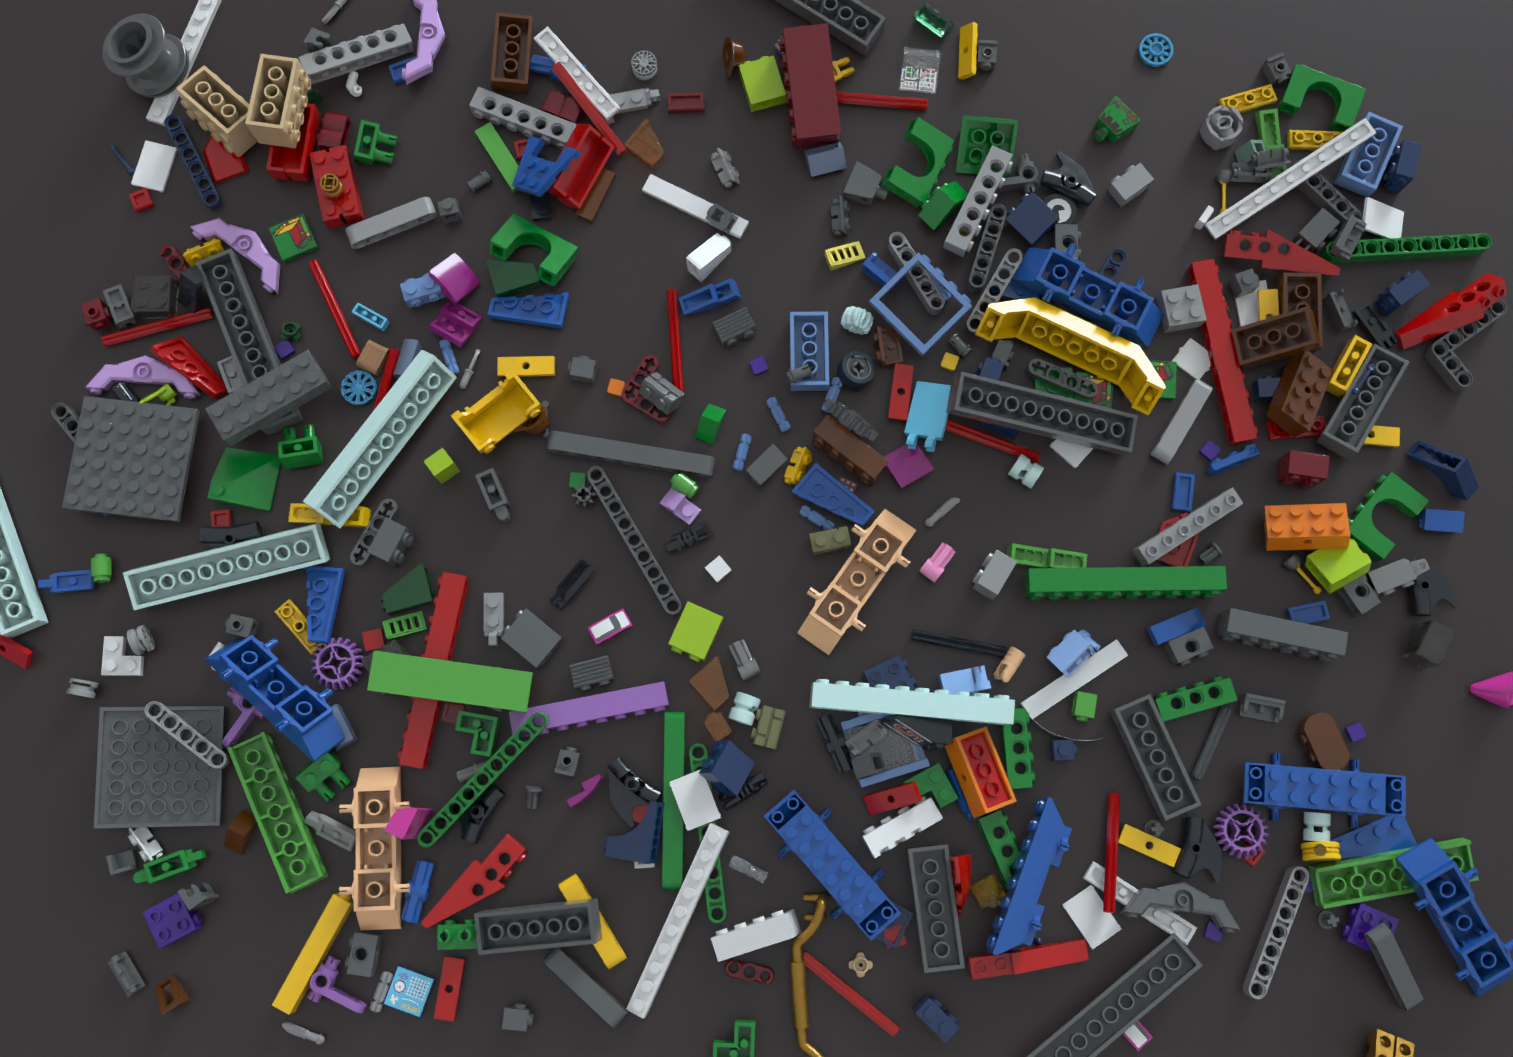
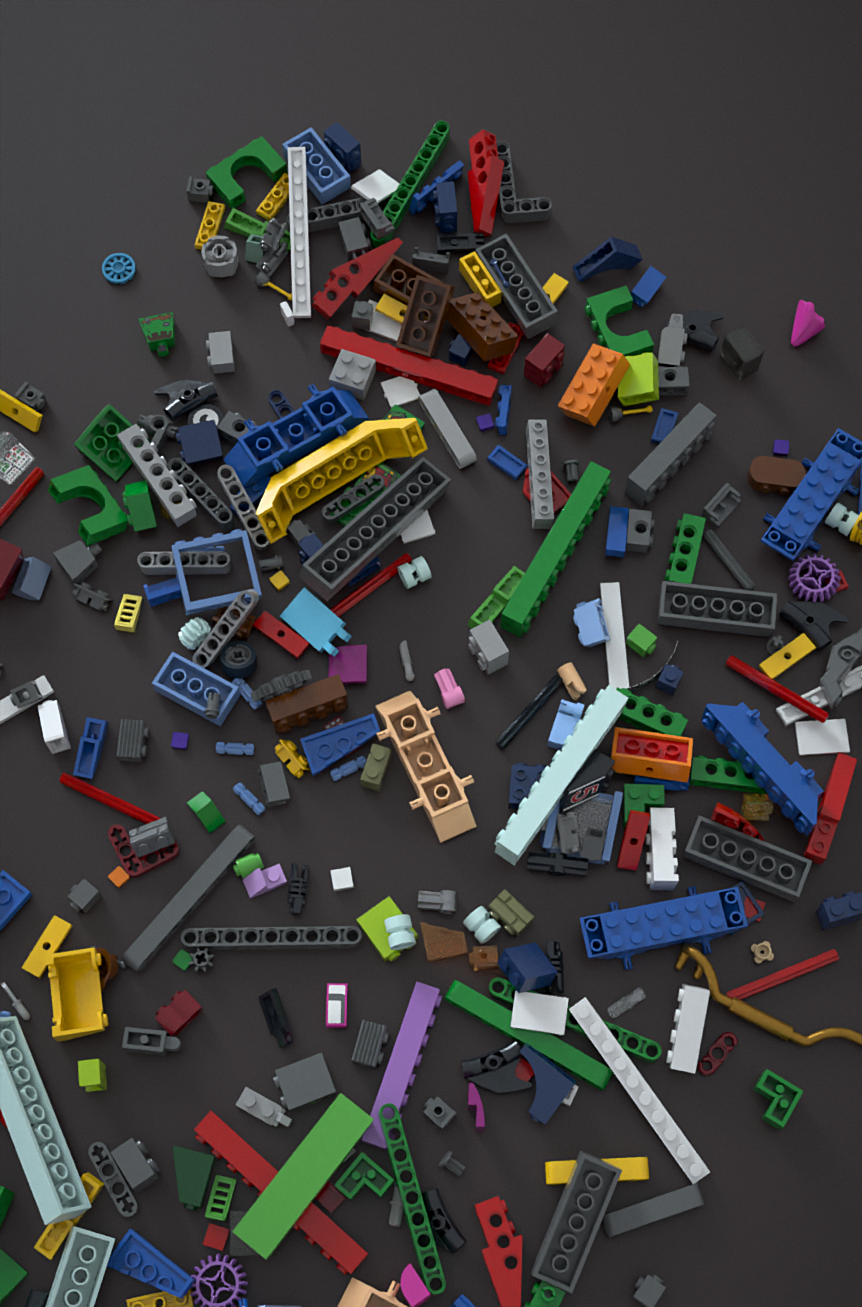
camera: 60 degrees left, 10 degrees down
none -> dark red brick [155,990,203,1037]
none -> light grey beam [193,589,259,668]
none -> light aqua wheel [384,914,416,950]
none -> blue wing [409,160,464,216]

